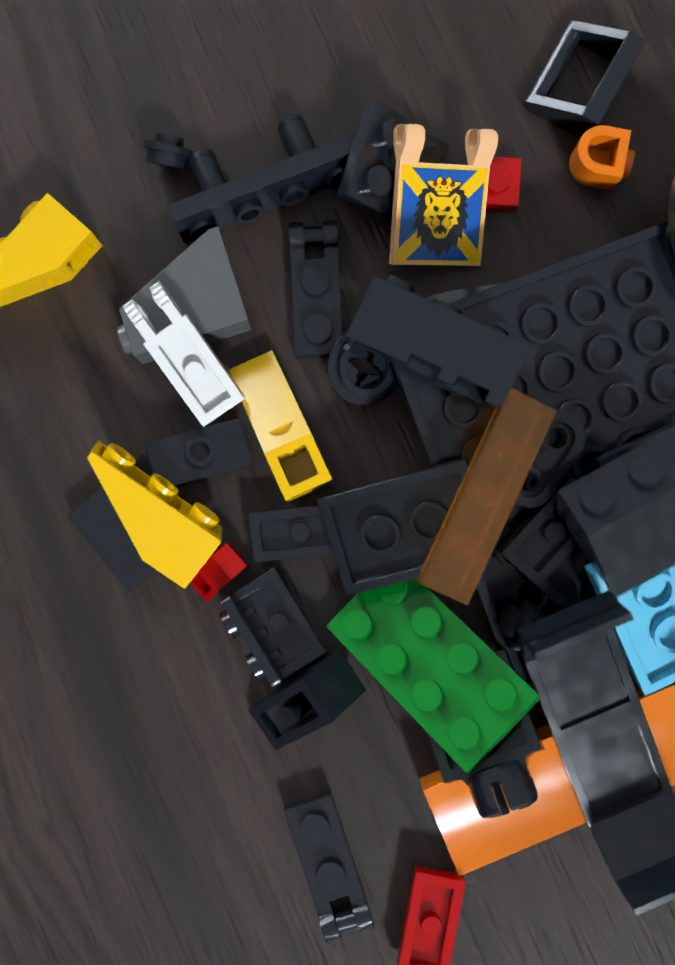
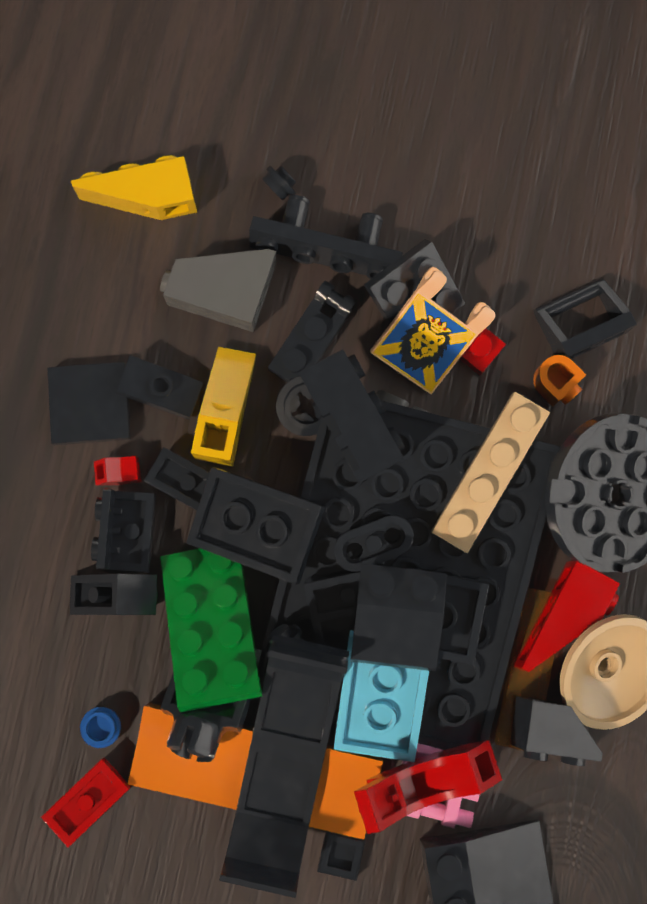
camera: 30 degrees right, 5 degrees down
yellow slope [87,440,222,589] -> none
white hinge [123,281,245,427] -> none
black plate [284,790,375,945] -> none
clear orange tile [417,388,557,605] -> none
none -> blue plate [80,707,121,748]
none -> tan plate [431,392,550,553]

